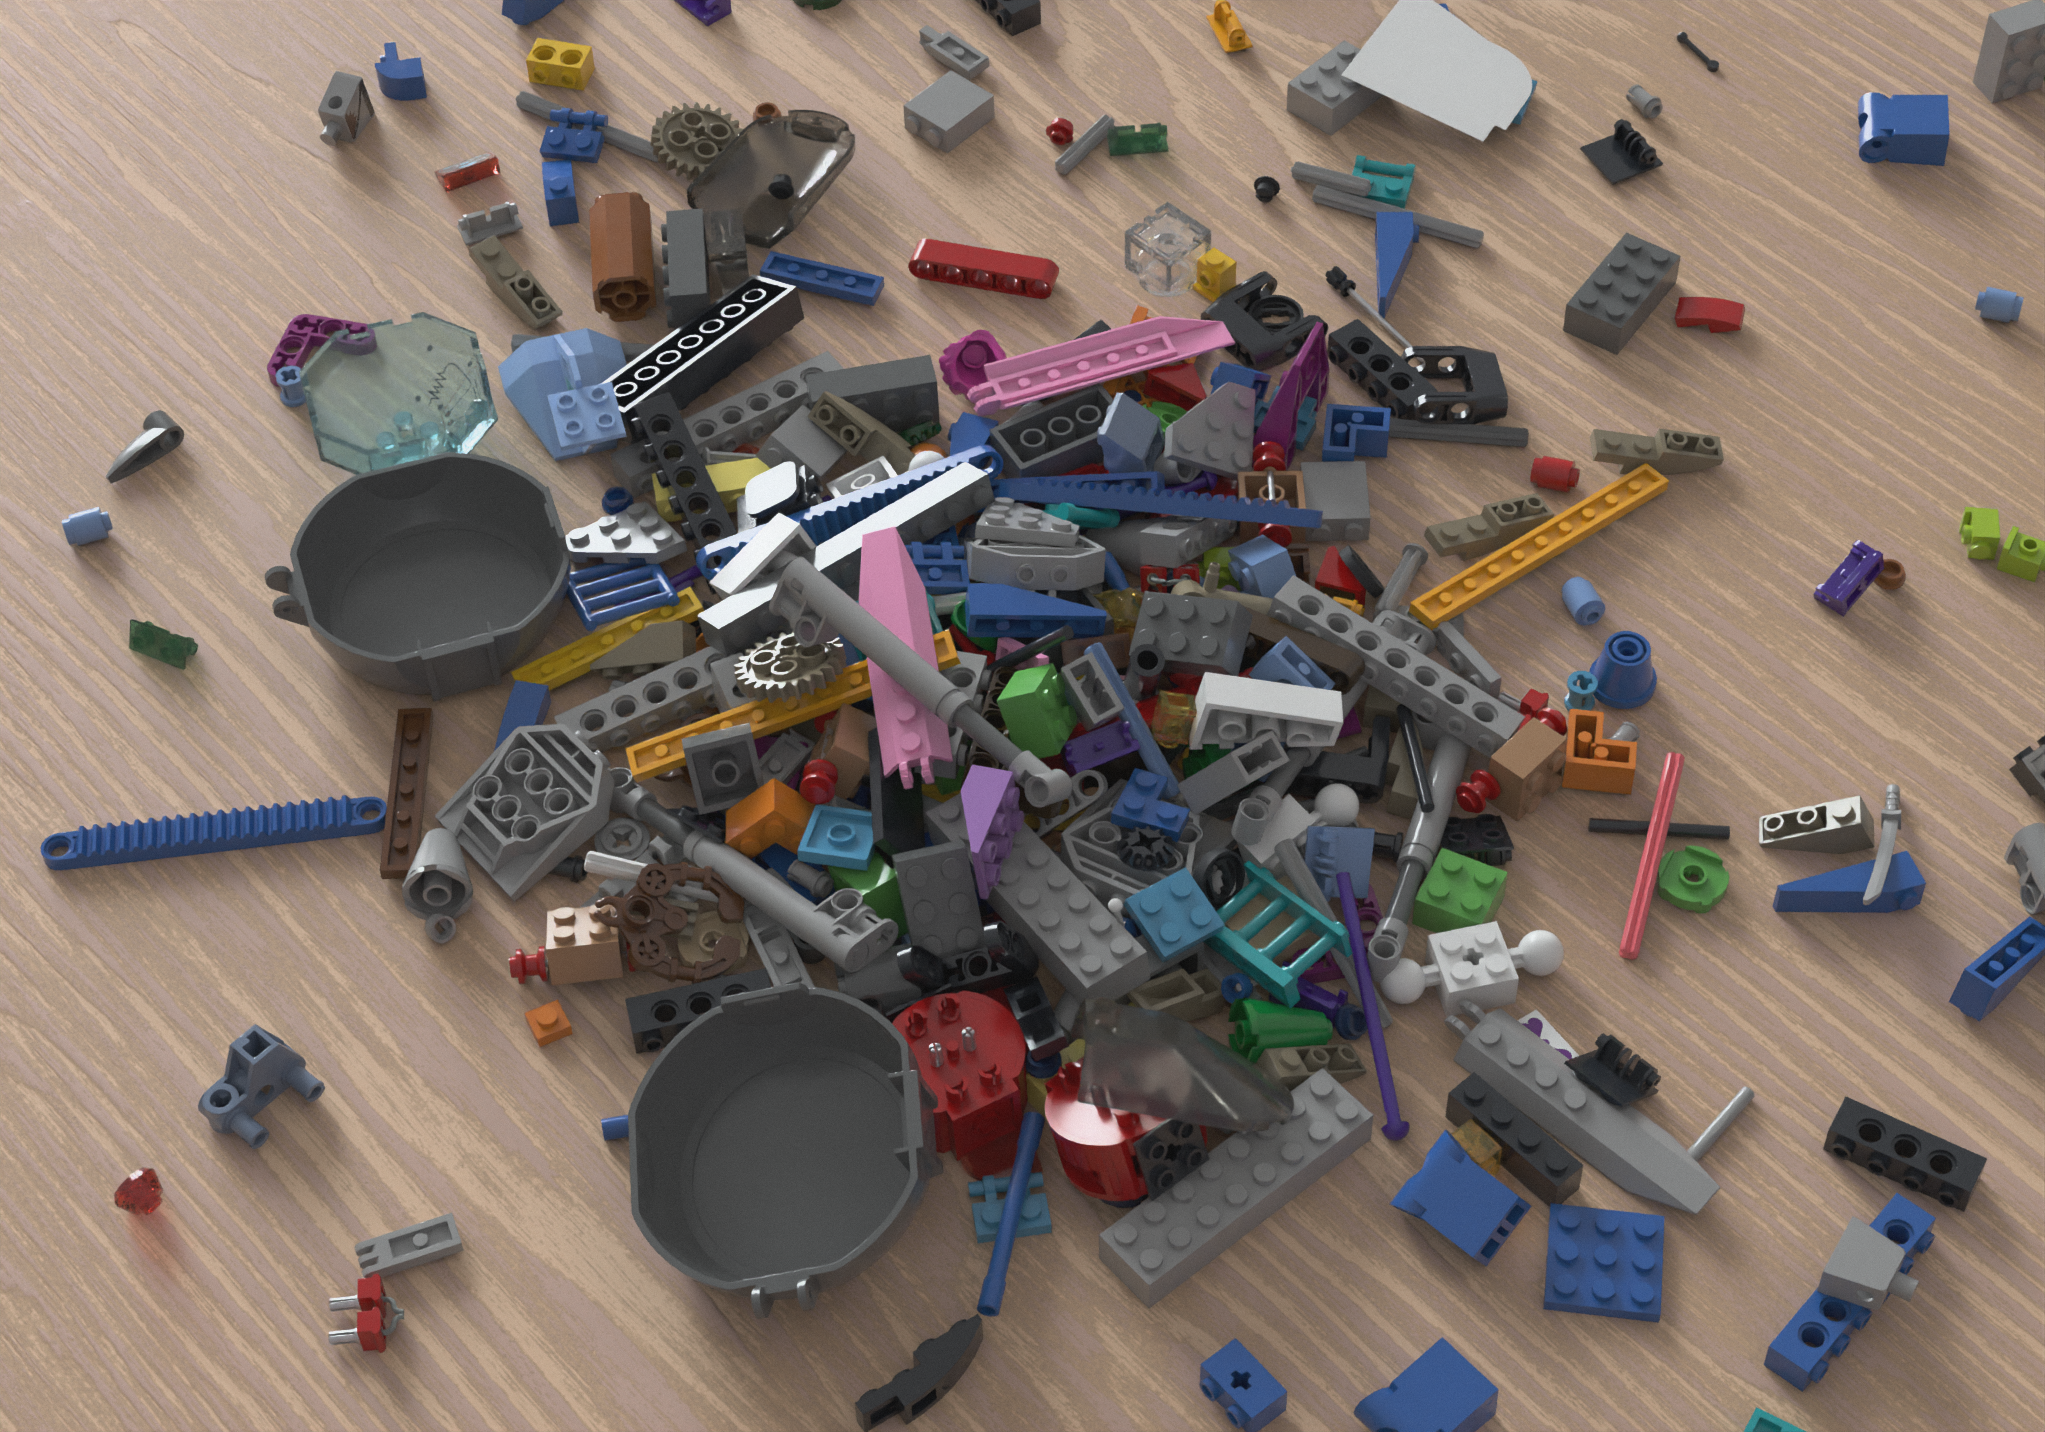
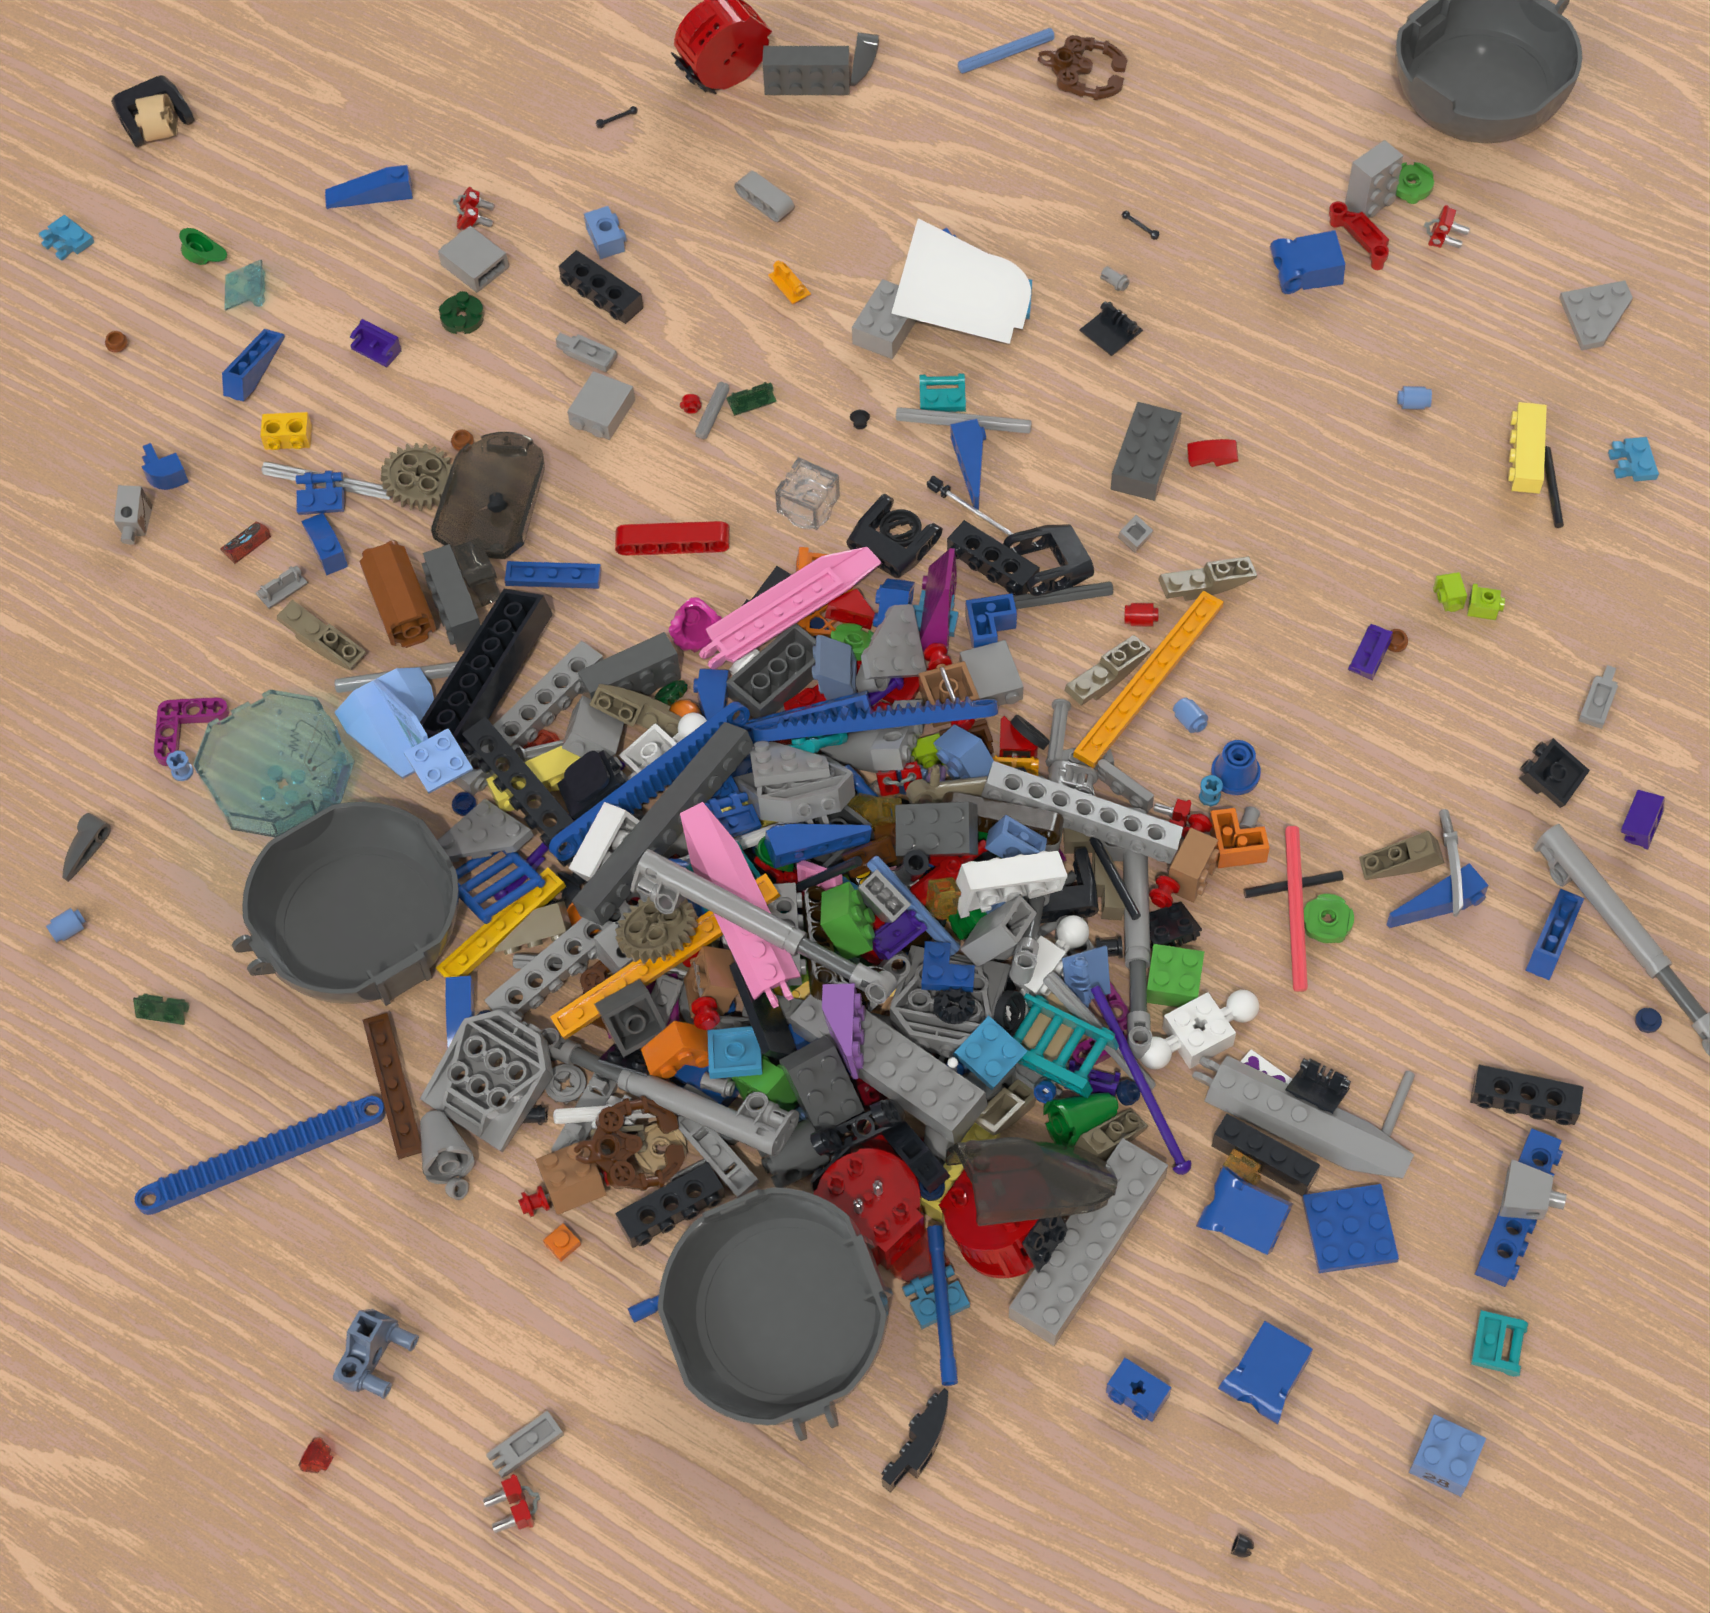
camera: 15 degrees left, 10 degrees up
yellow brick [1193,247,1237,302] -> none
light grey axle [1290,161,1372,197] -> none
none -> light grey brick [1118,515,1153,553]
none -> red plate [1329,201,1390,270]

